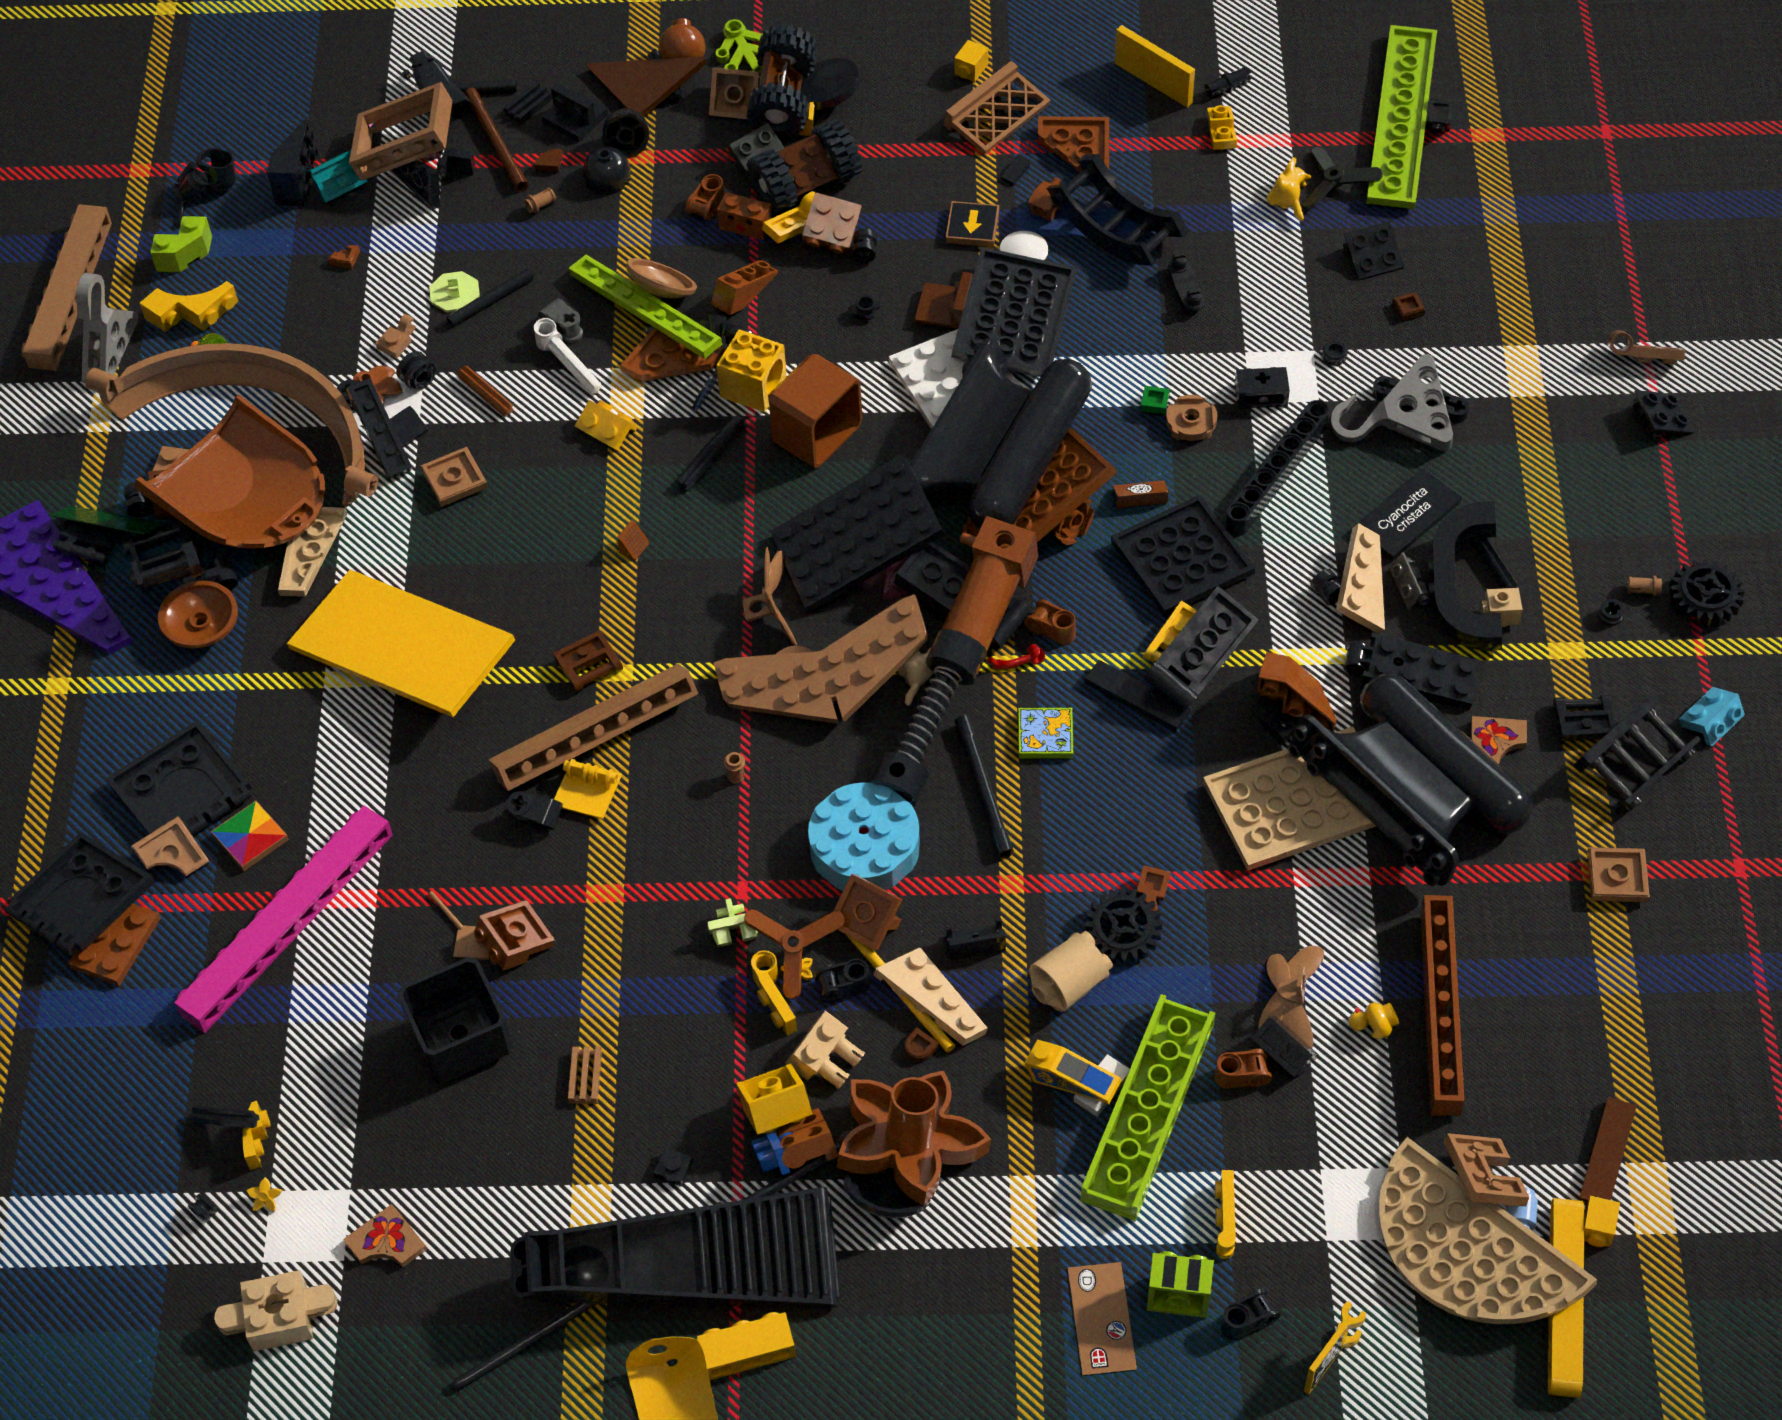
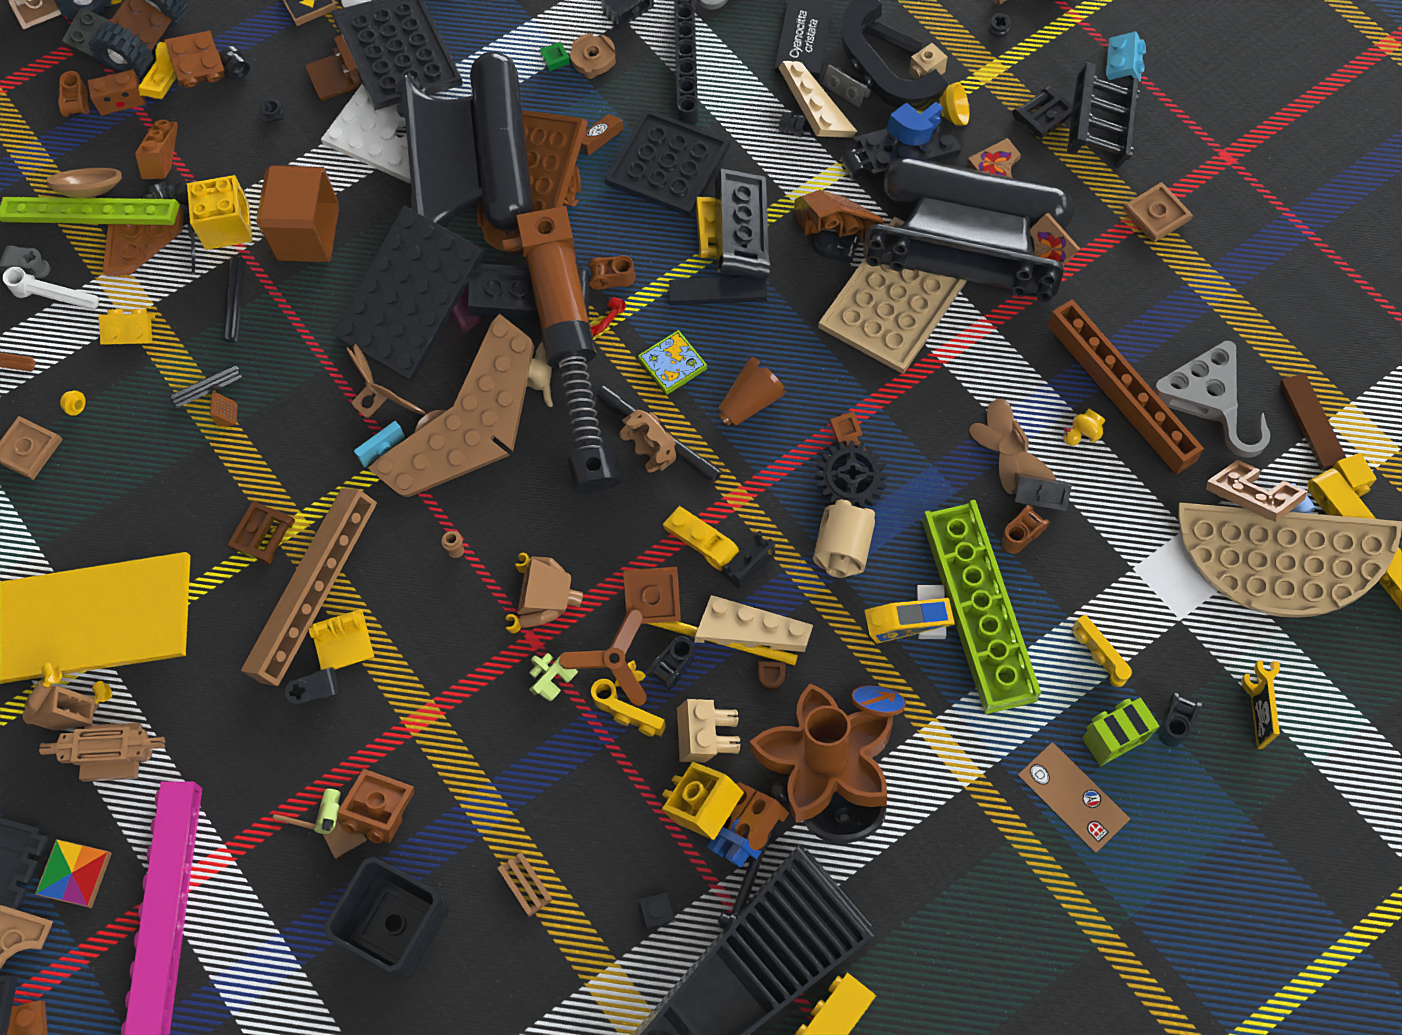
camera: 35 degrees left, 10 degrees up
medium azure piece [808,783,920,891] -> none
none -> medium nougat torso [23,663,112,730]
none -> medium nougat piece [39,723,165,782]
none -> yellow plate [60,391,86,416]
none -> axle [169,365,242,408]
none -> yellowish green piece [314,789,341,834]
none -> medium azure plate [354,421,405,468]
none -> medium nougat torso [505,553,583,633]
none -> medium nougat plate [619,410,676,473]
none -> yellow plate [663,506,739,571]
none -> dark orange cone [718,357,787,426]
none -> piece [851,685,906,716]
none -> blue brick [886,102,943,145]
none -> yellow piece [940,82,969,126]
none -> medium nougat tile [1030,213,1080,266]
none -> light grey piece [1153,341,1270,458]

